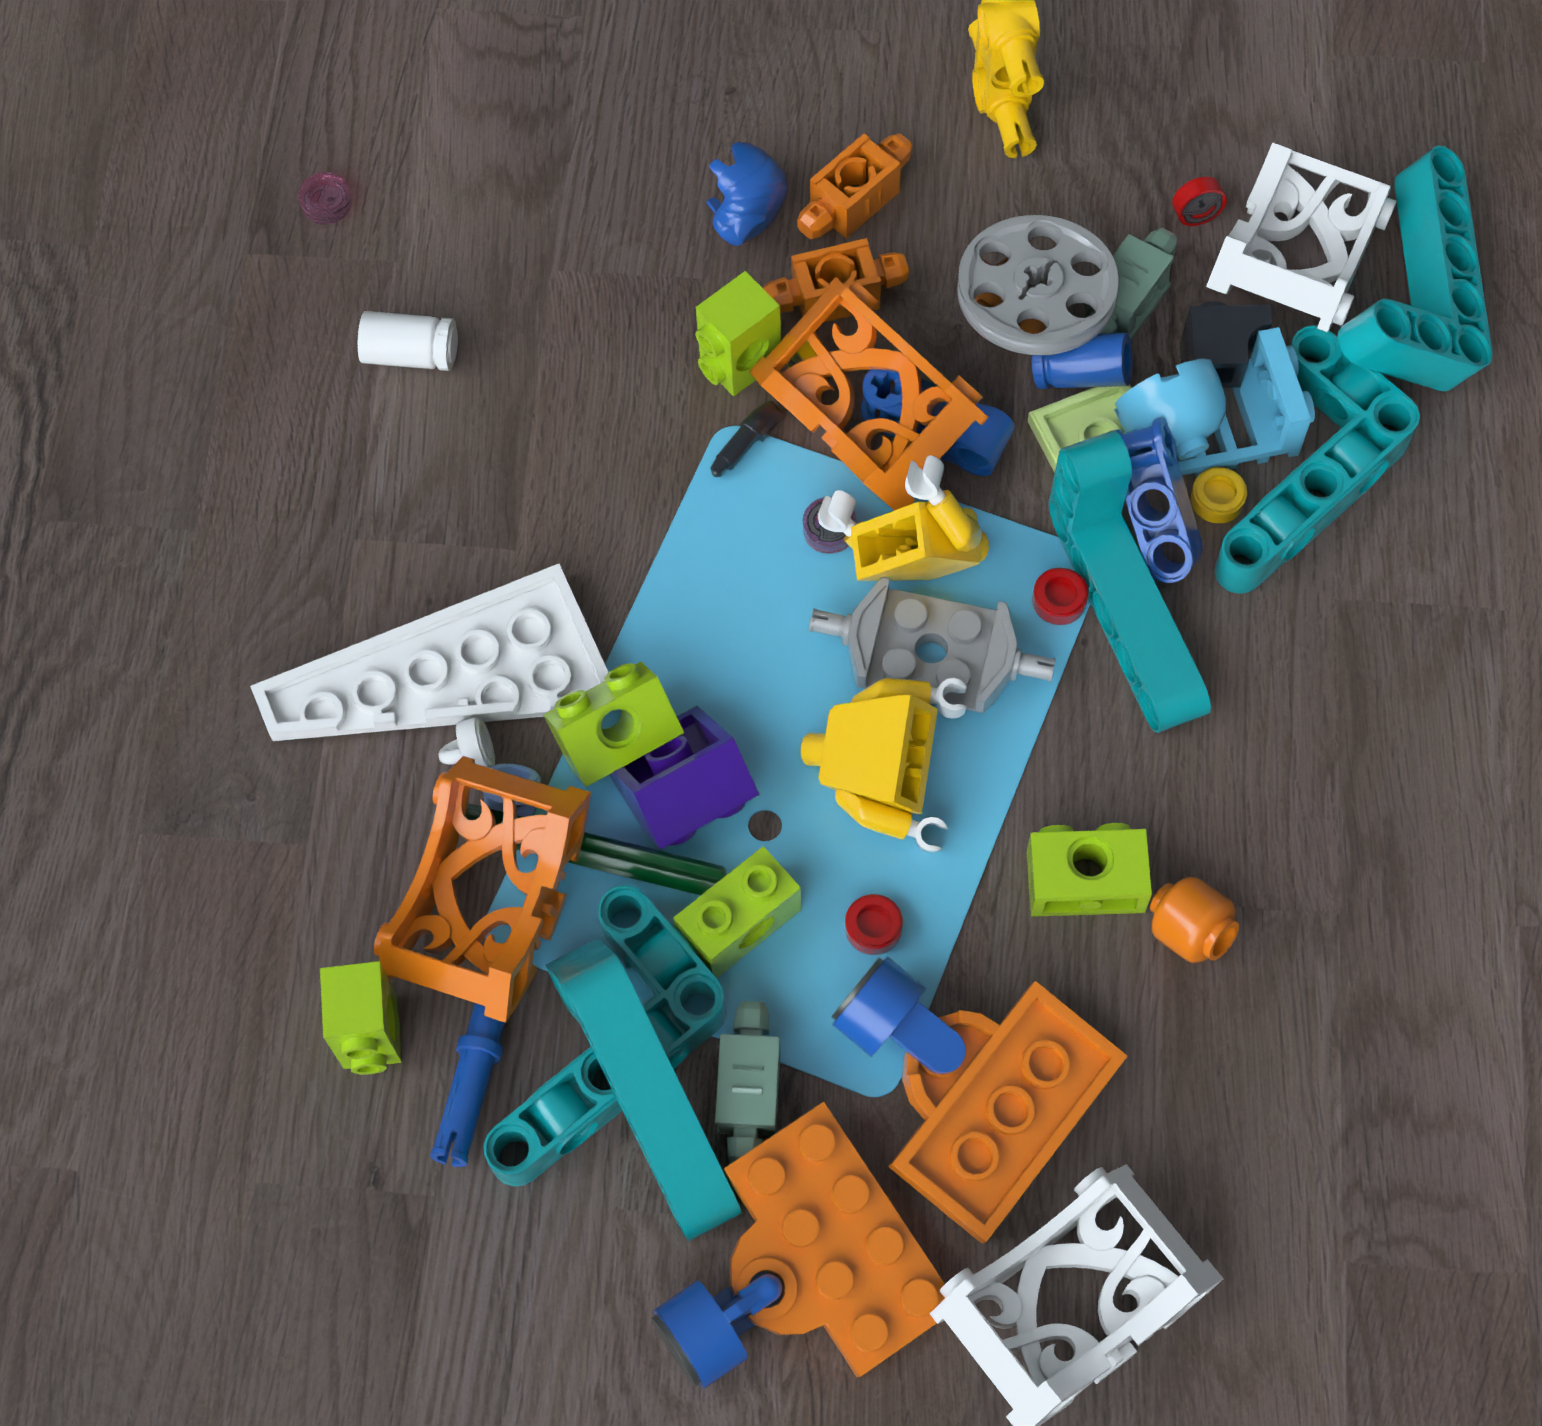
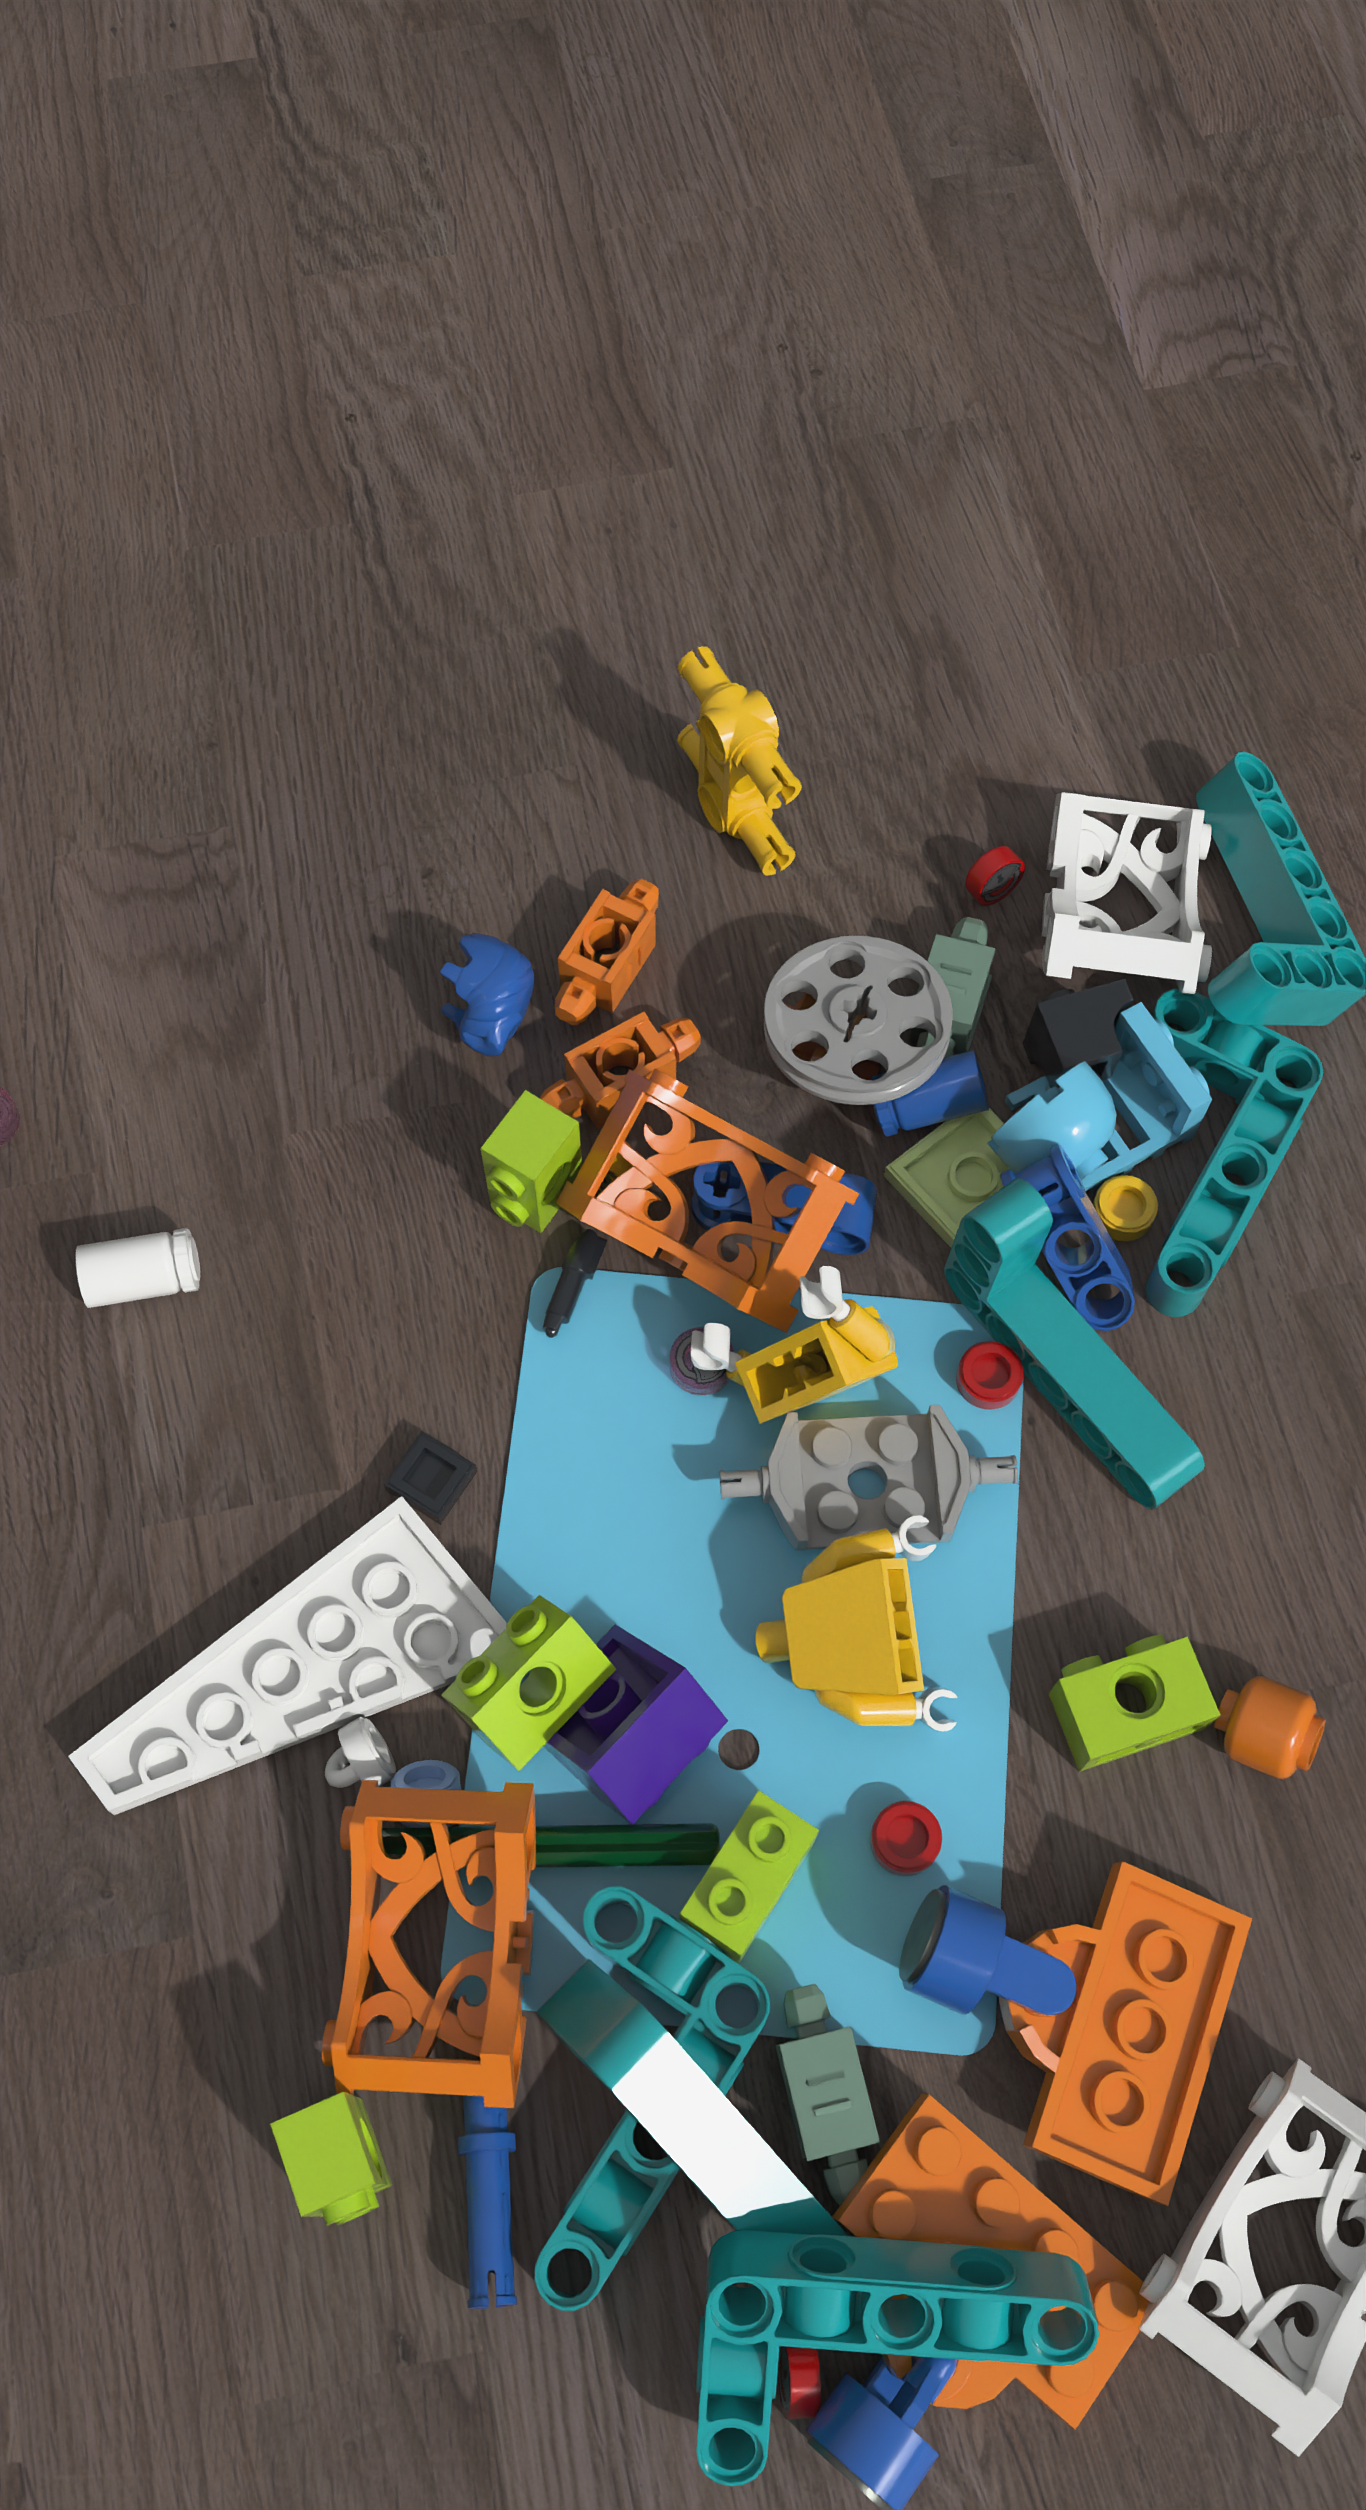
camera: 20 degrees left, 0 degrees up
none -> black tile [384,1431,478,1525]
none -> teal beam [696,2230,1099,2486]
none -> red tile [778,2346,821,2420]

